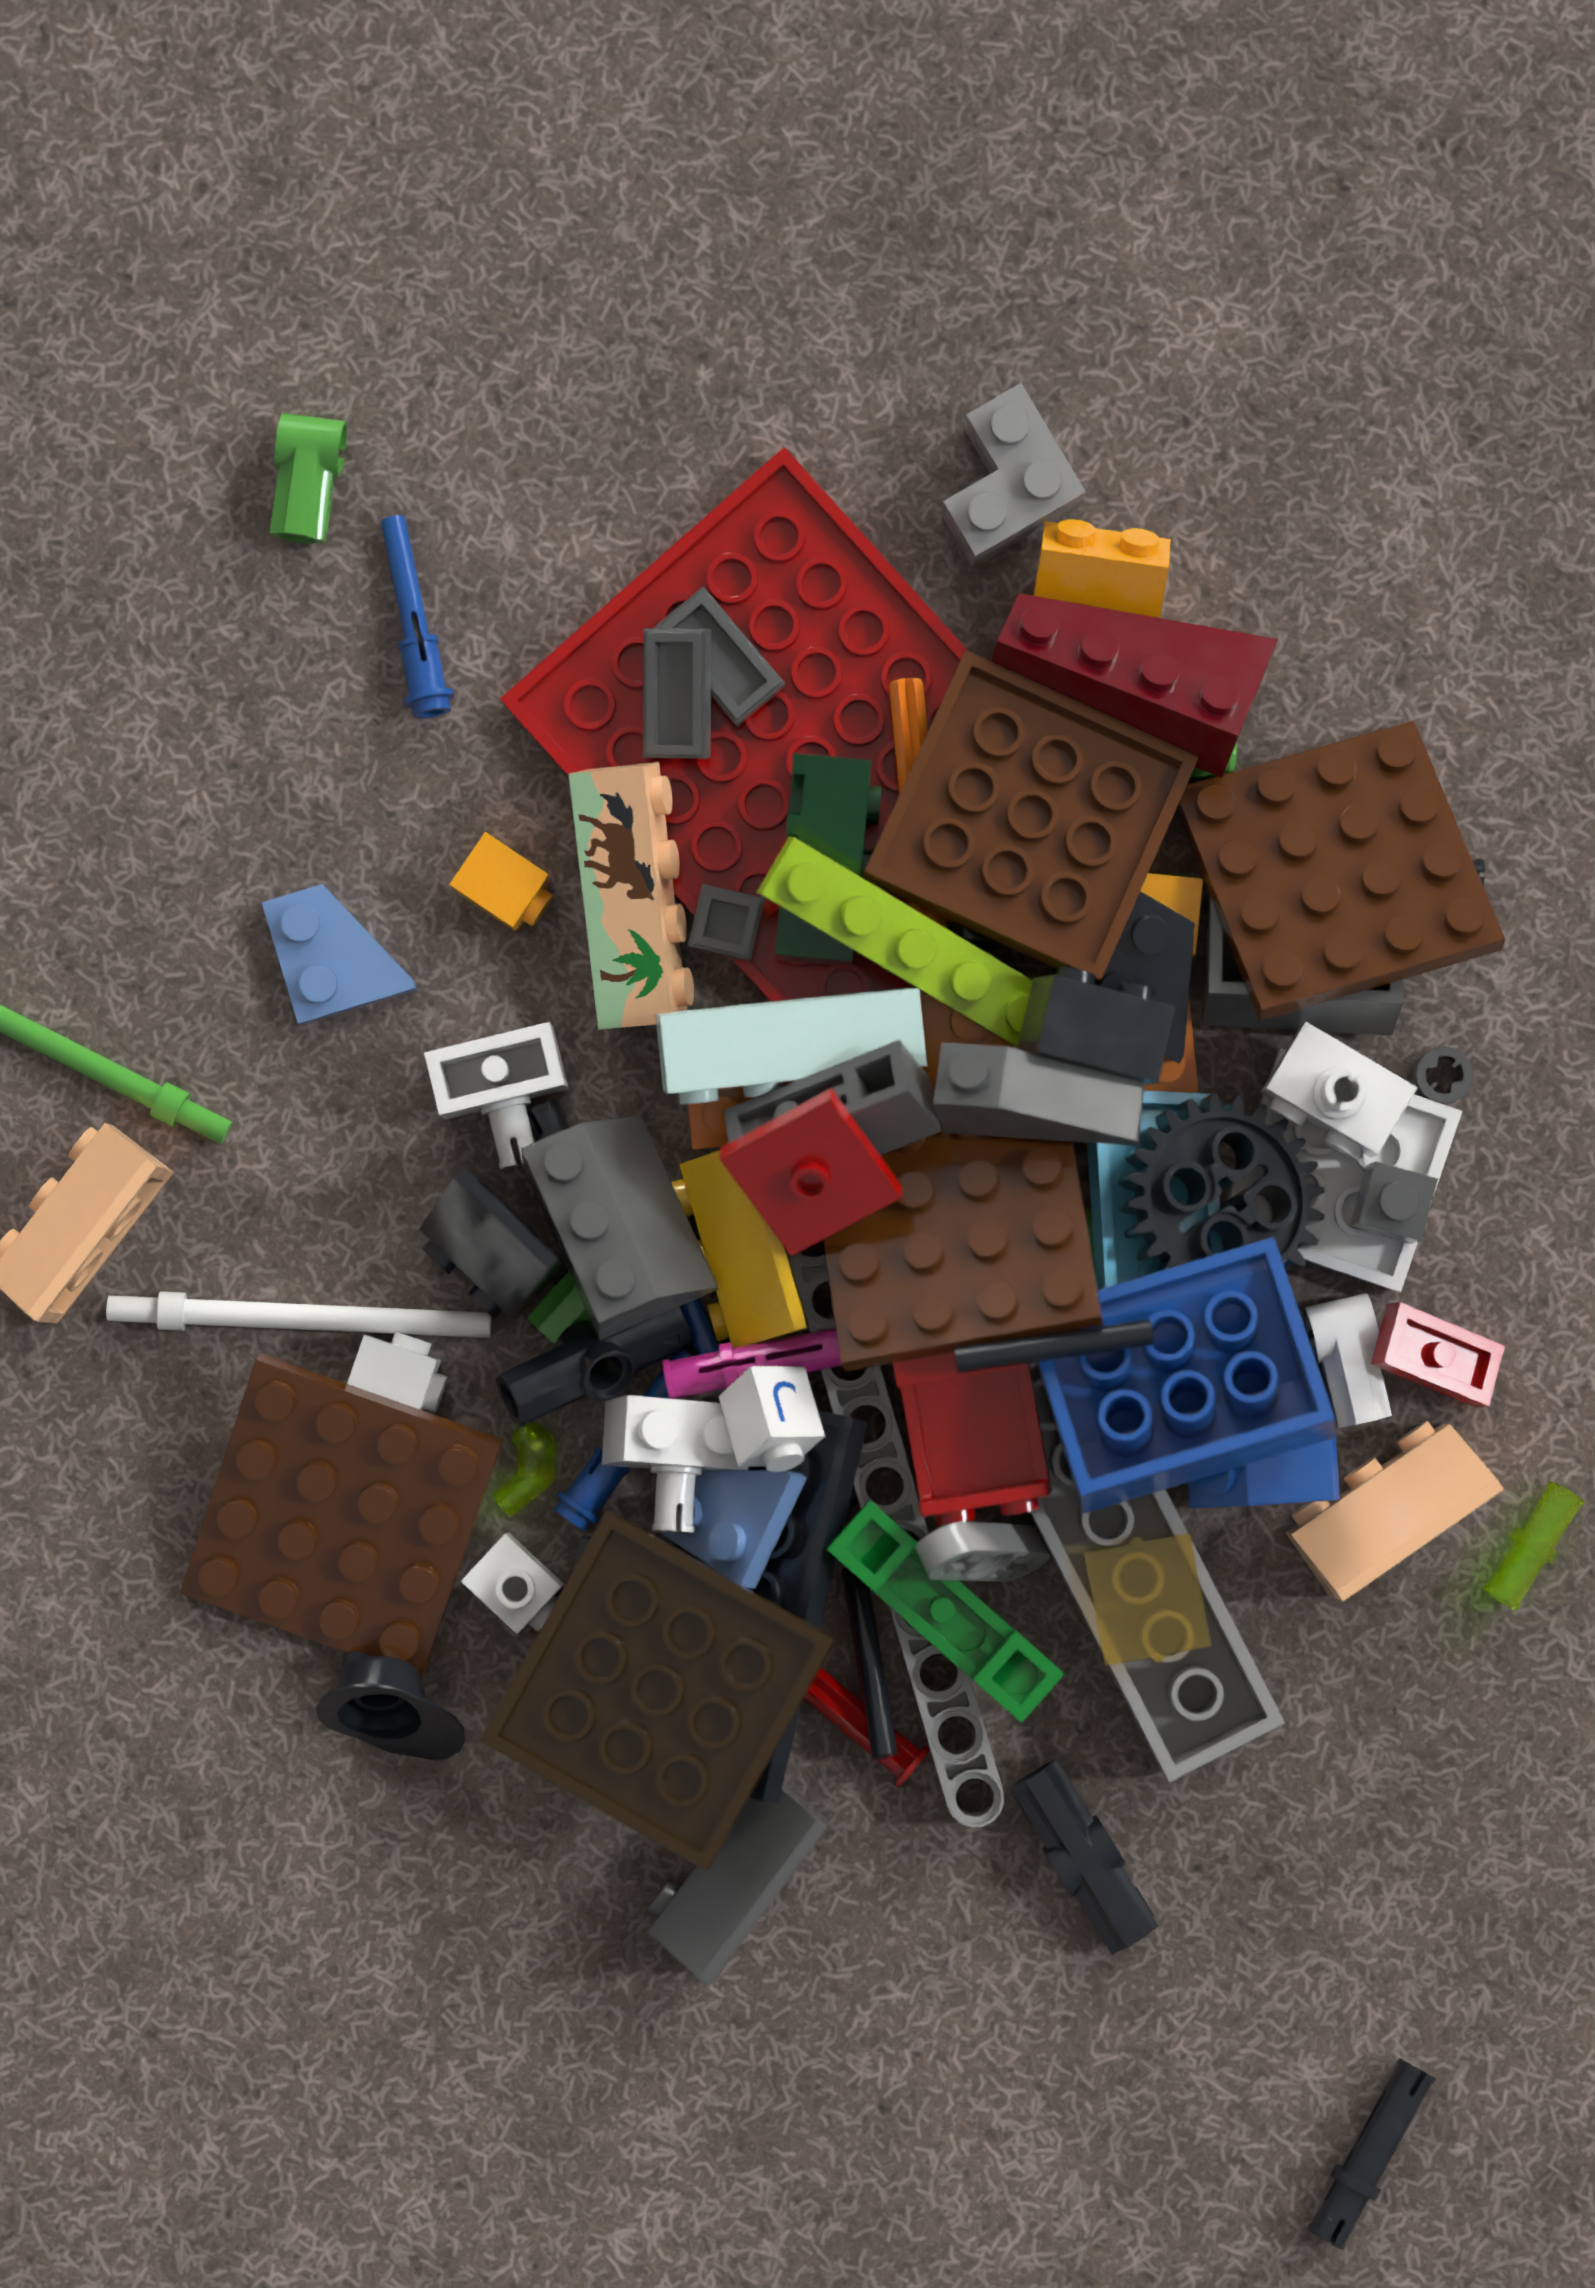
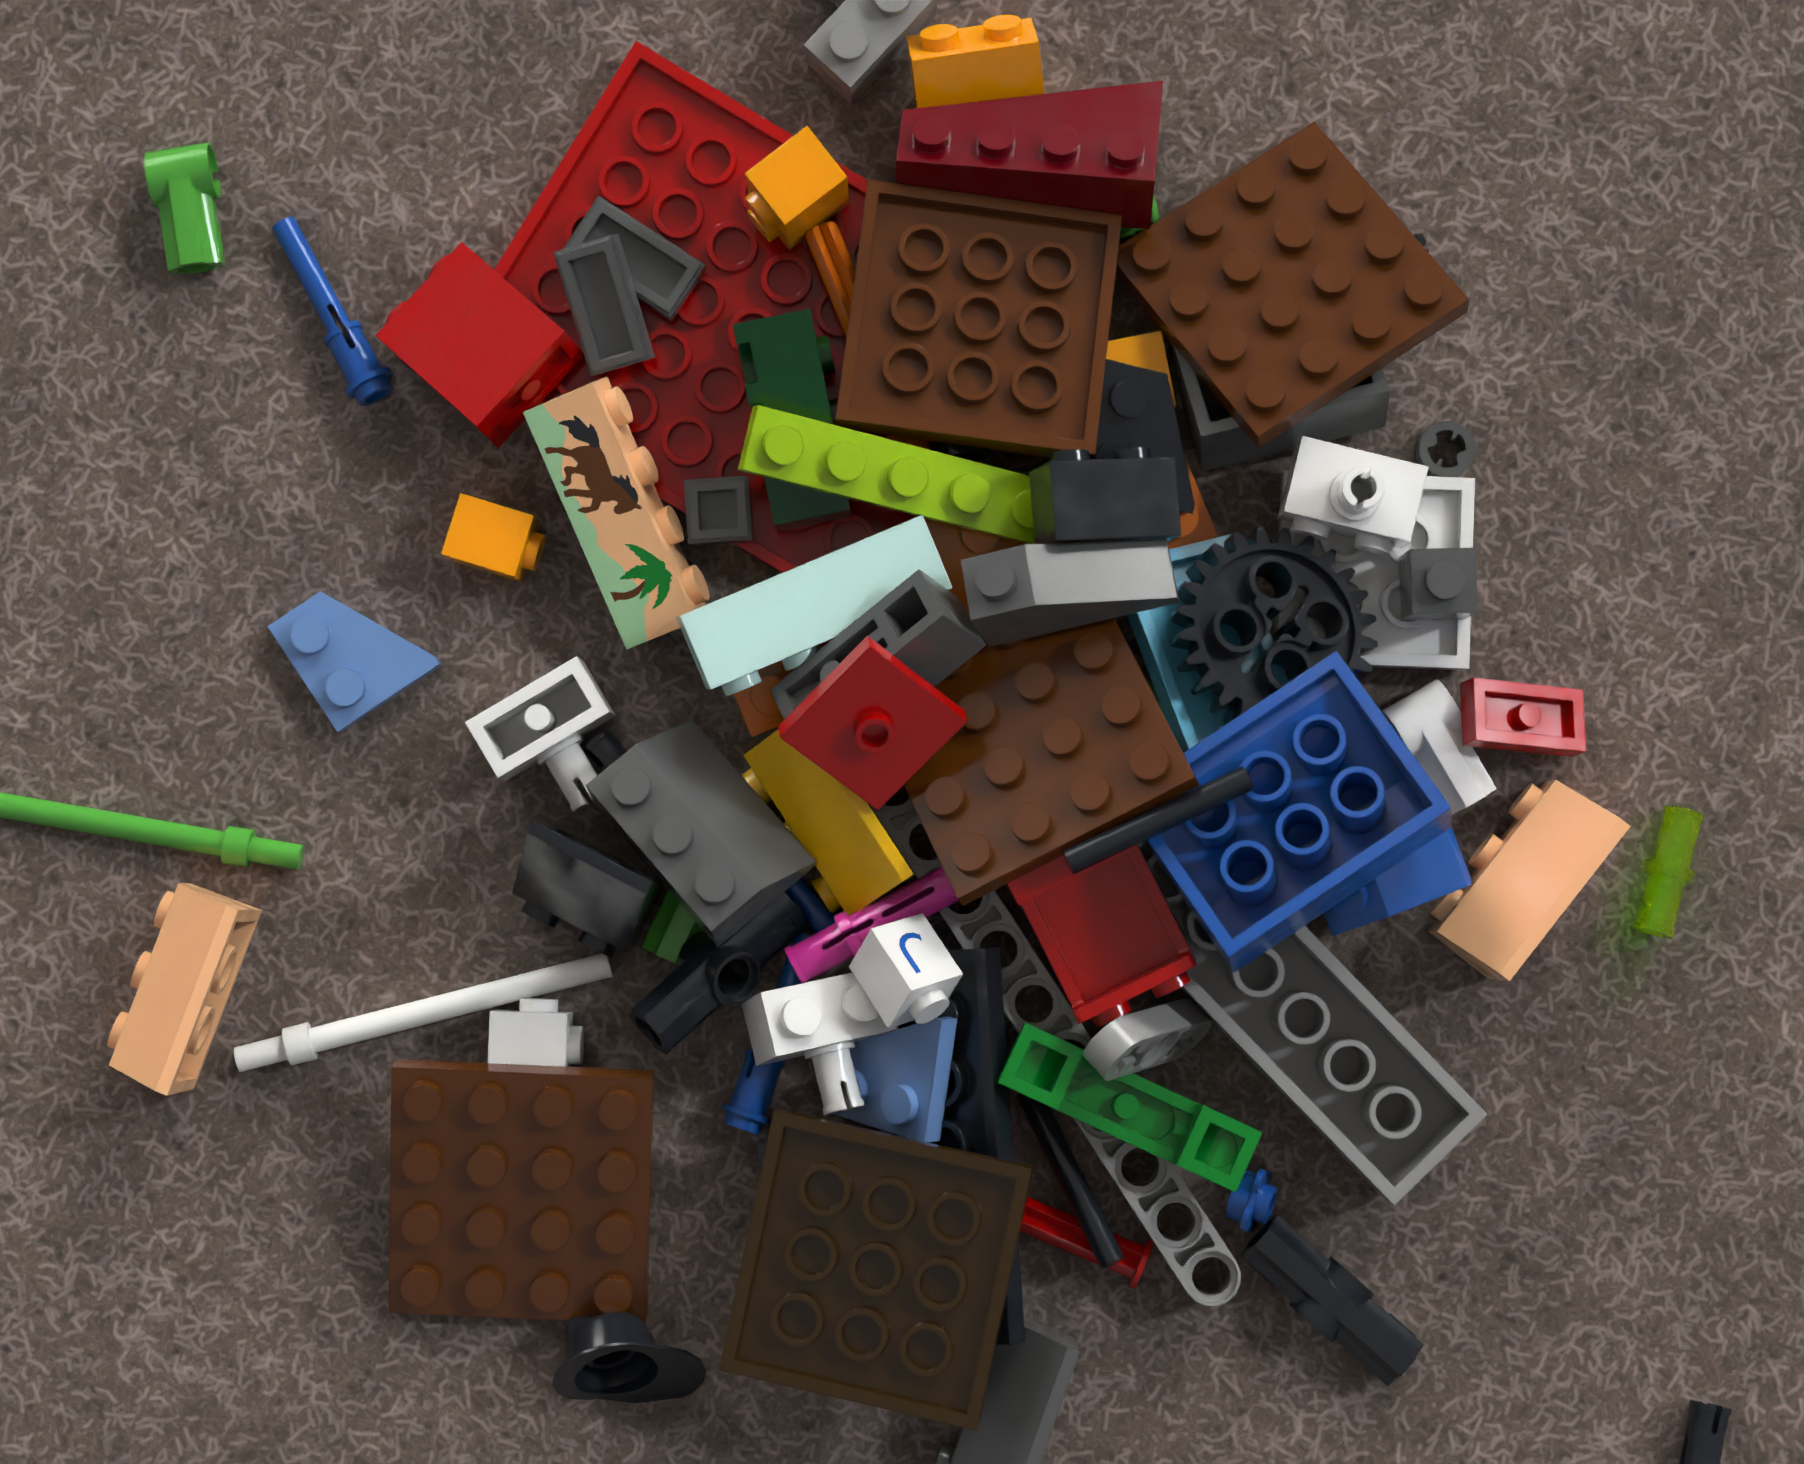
camera: 20 degrees left, 0 degrees up
white brick [461,1532,565,1634] -> none
clear neon green arm [491,1421,557,1518] -> none
clear yellow piece [1084,1533,1211,1666] -> none
none -> red panel [375,242,584,448]
none -> light orange brick [744,126,849,250]
none -> blue plate [1226,1169,1278,1232]

